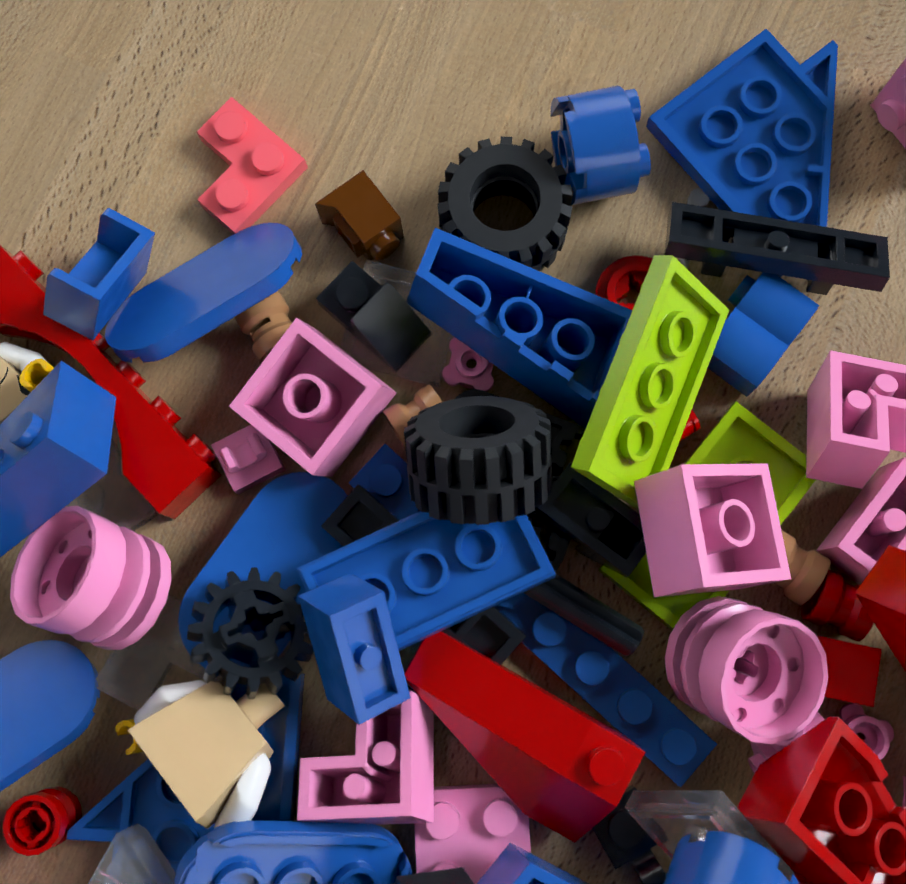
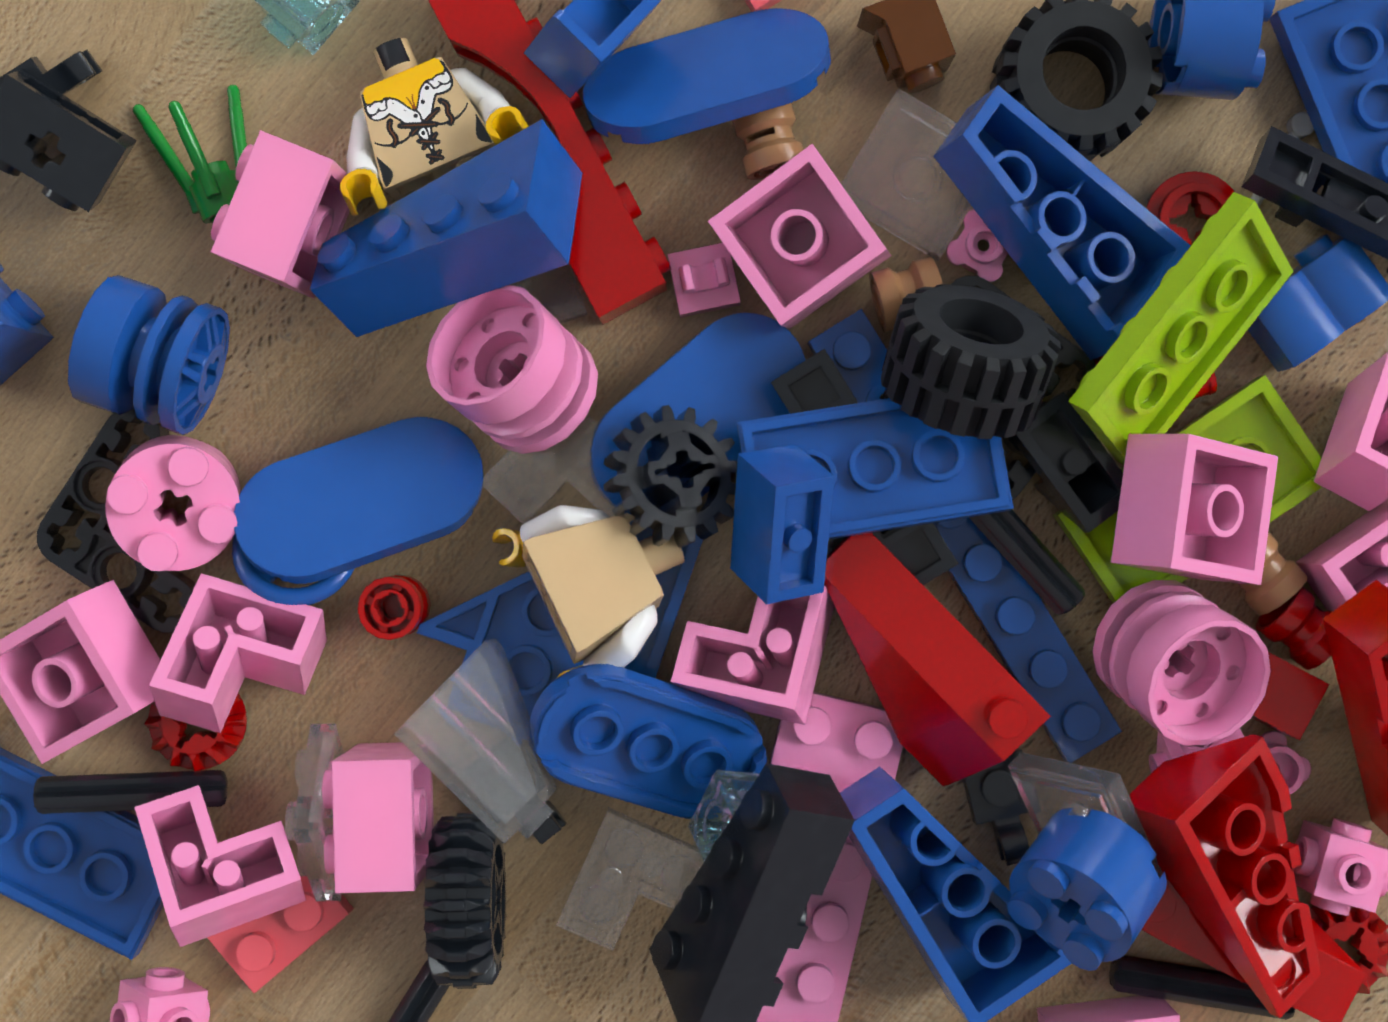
camera: 10 degrees right, 10 degrees up
black slope [316,261,432,373] -> none

